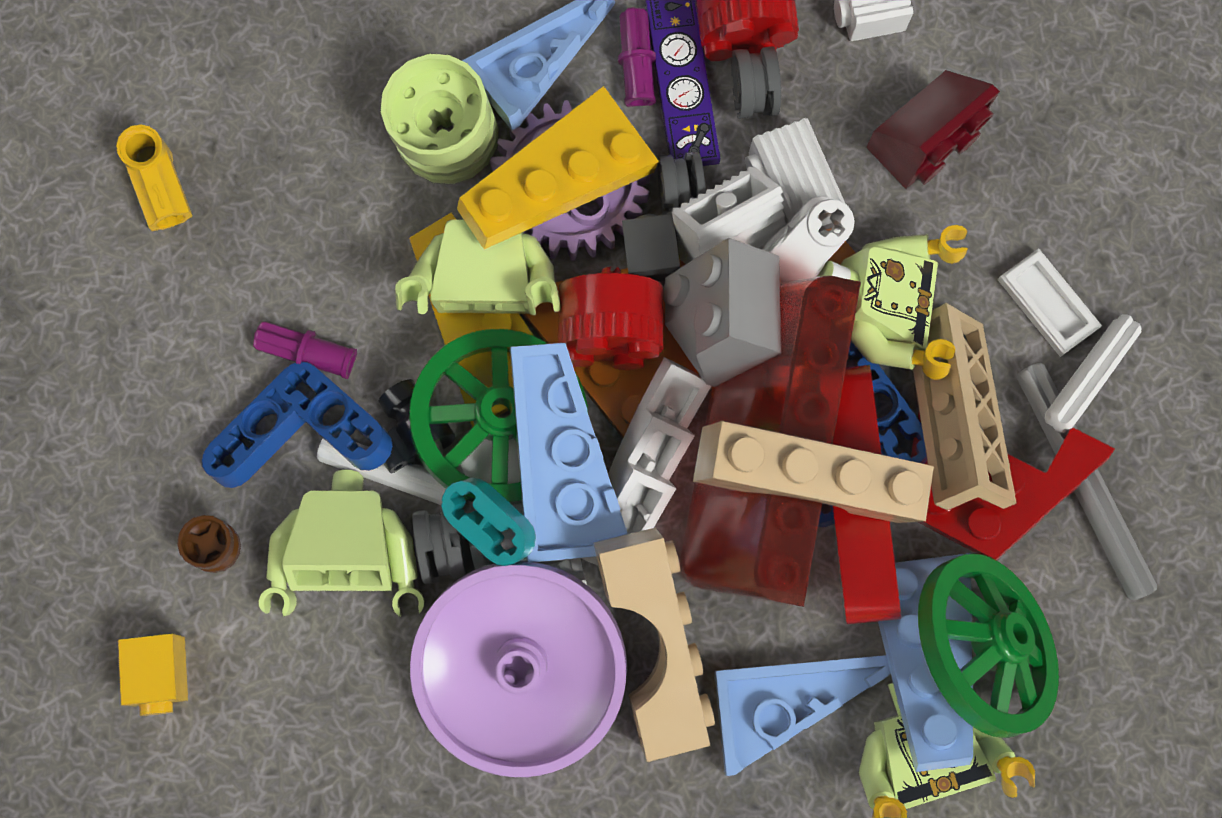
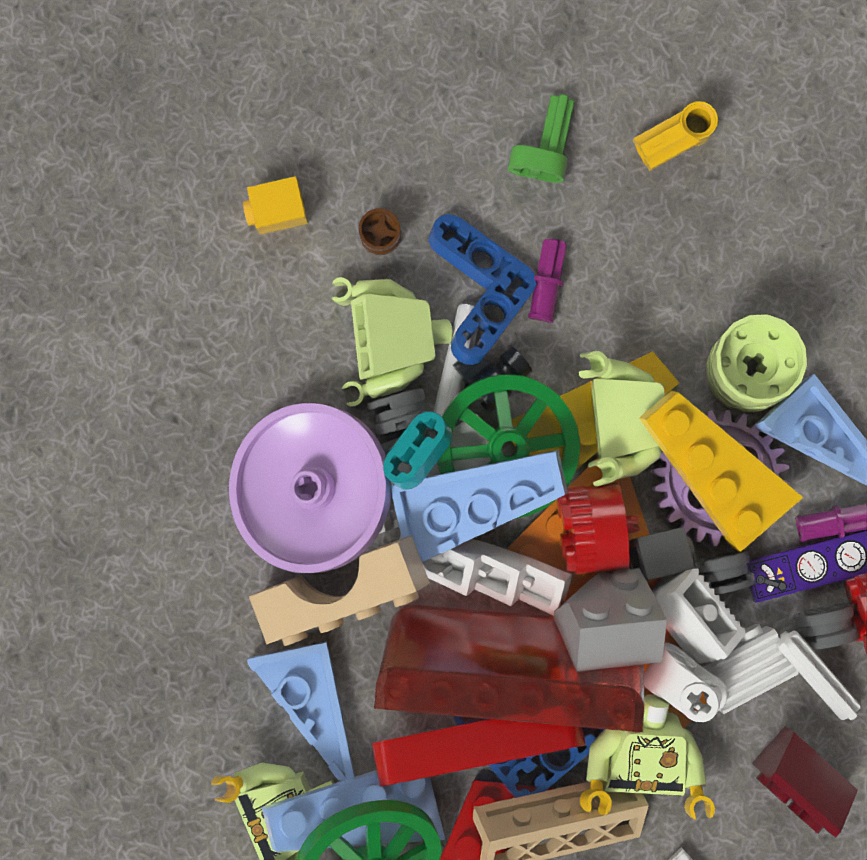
camera: 85 degrees right, 10 degrees up
tan arch [693,421,934,523] -> none
none -> bright green piece [507,94,574,183]
none -> white axle [777,631,860,720]

